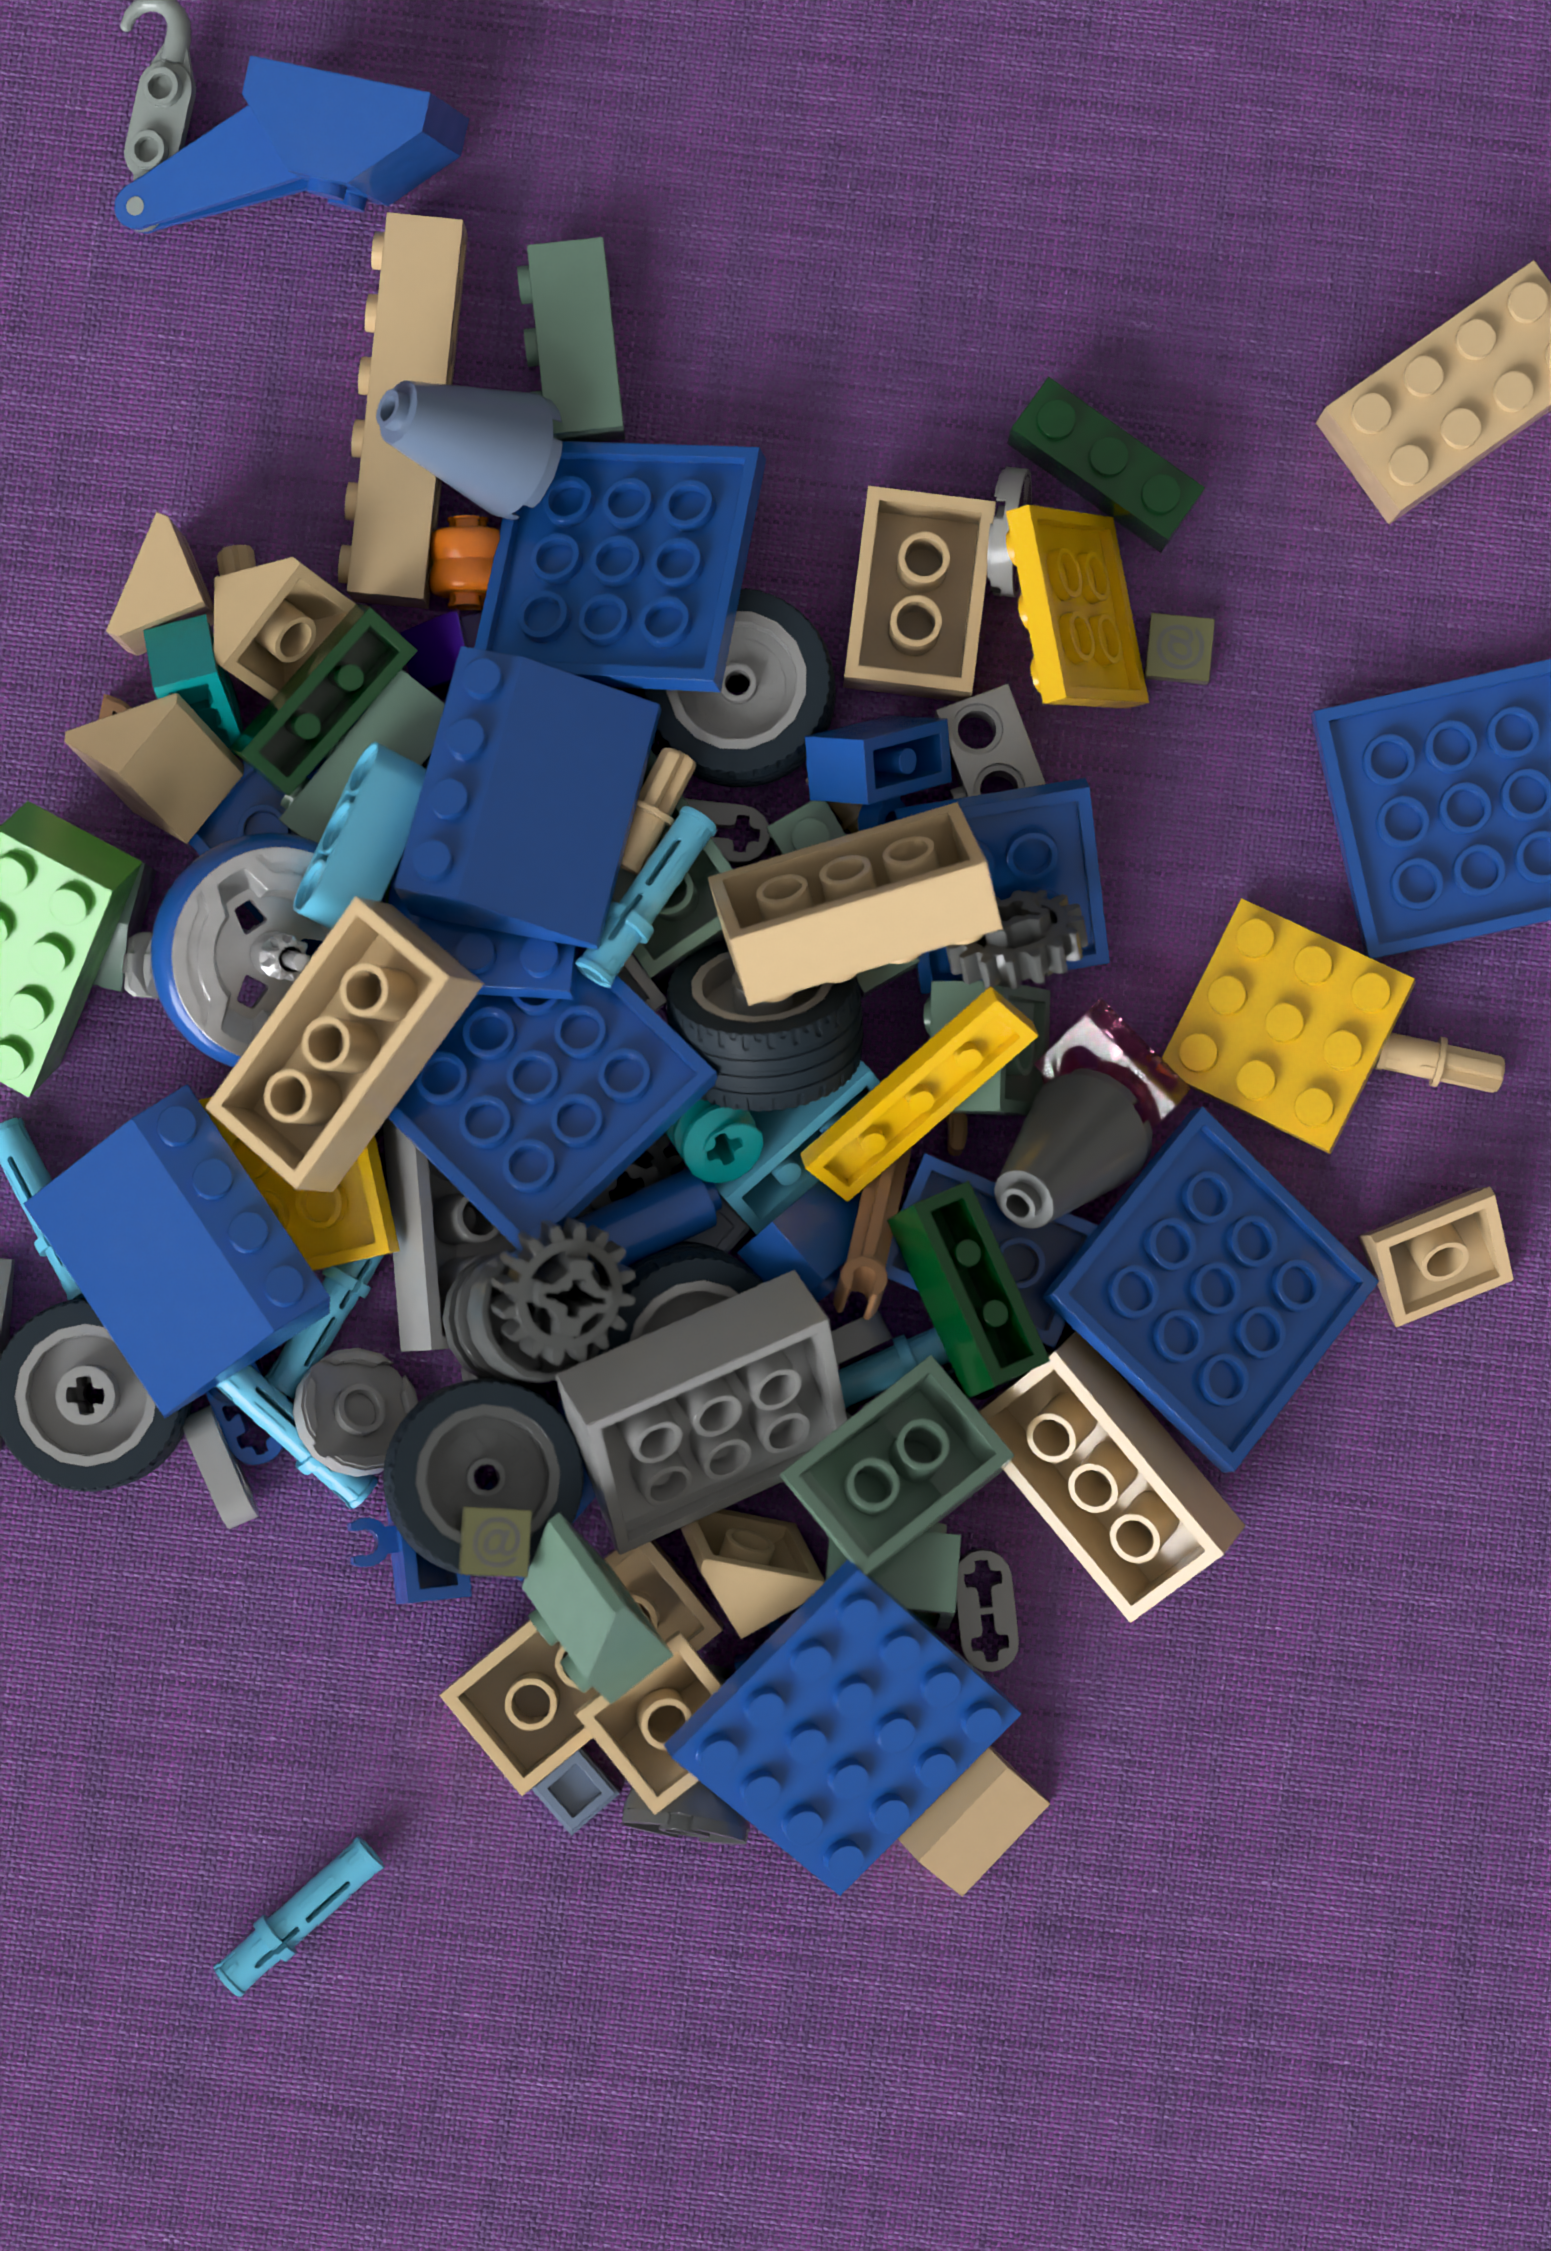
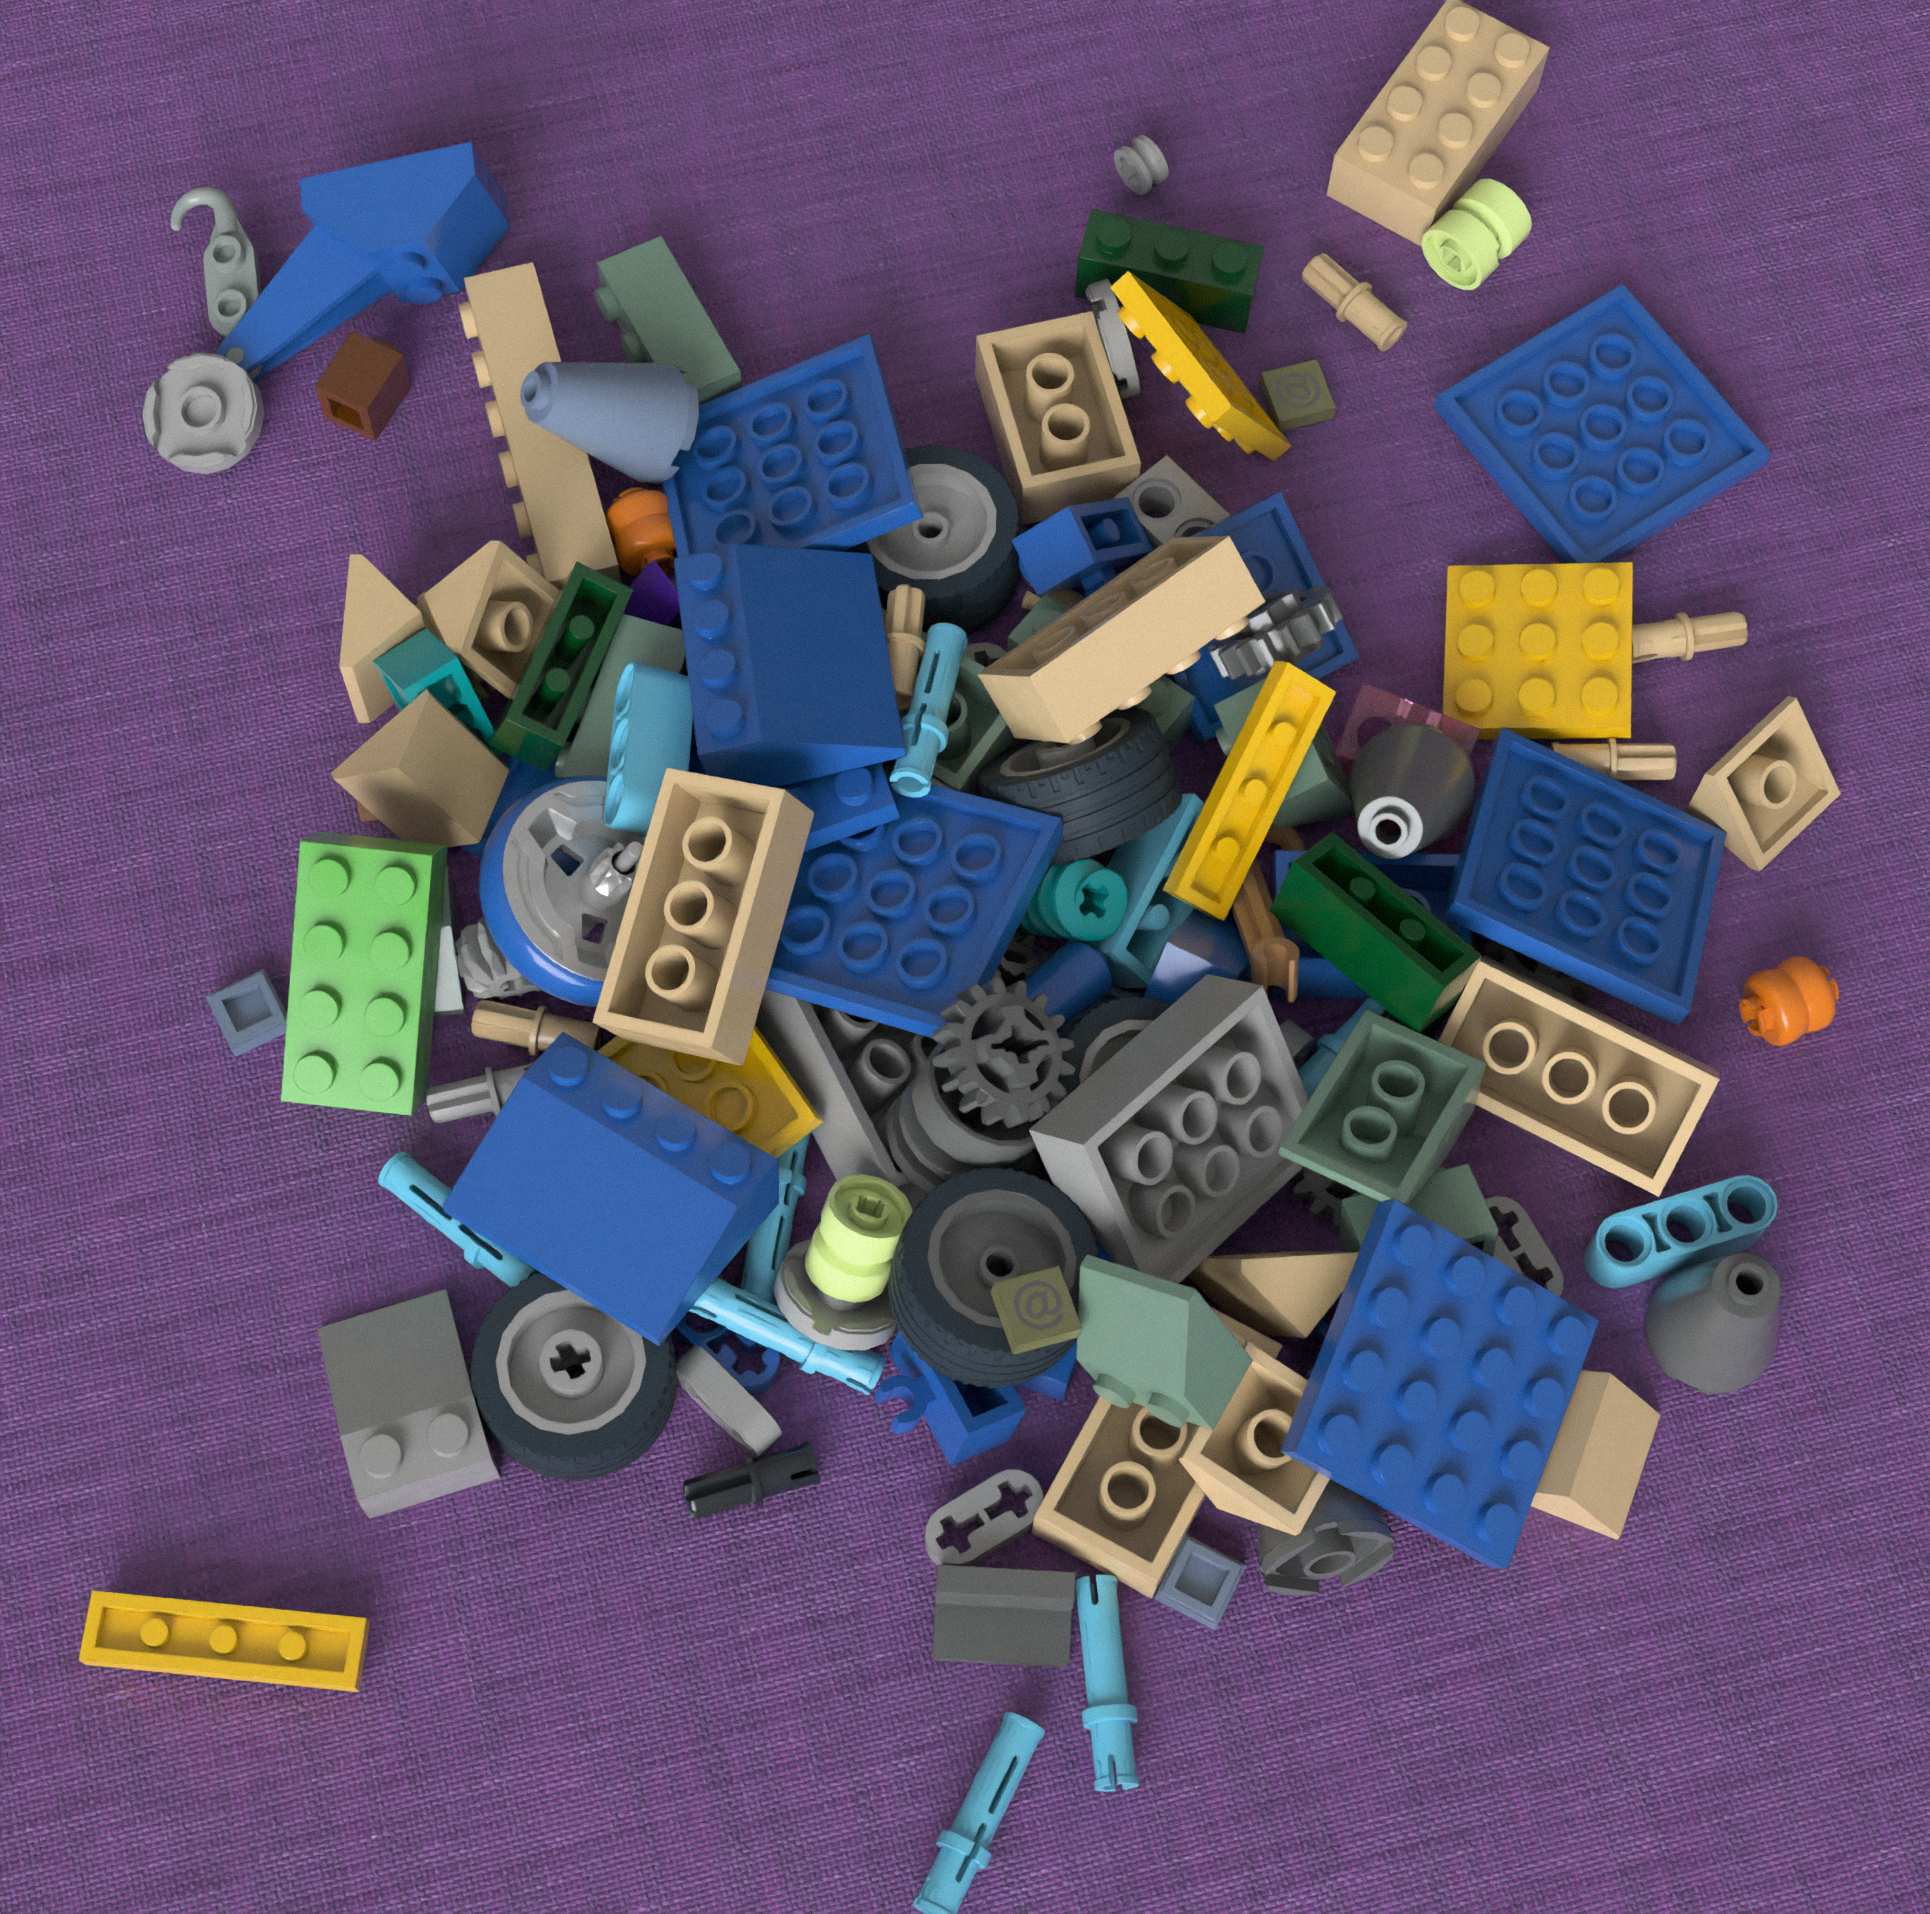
camera: 25 degrees left, 20 degrees down
none -> light grey tile [142,352,265,474]
none -> reddish brown brick [315,331,411,441]
none -> light grey axle [426,1062,534,1123]
none -> tan axle [471,1000,603,1056]
none -> black axle [682,1441,820,1518]
none -> yellowish green wheel [805,1174,912,1303]
none -> light grey beam [925,1469,1043,1566]
none -> dark grey panel [932,1565,1076,1668]
none -> medium azure pin [1075,1575,1139,1792]
none -> light grey bush [1114,135,1169,195]
none -> tan axle [1301,253,1407,352]
none -> yellowish green wheel [1421,179,1532,290]
none -> tan axle [1550,737,1677,780]
none -> medium azure beam [1583,1175,1778,1289]
none -> dark grey cone [1644,1253,1781,1395]
none -> orange piece [1739,956,1839,1046]

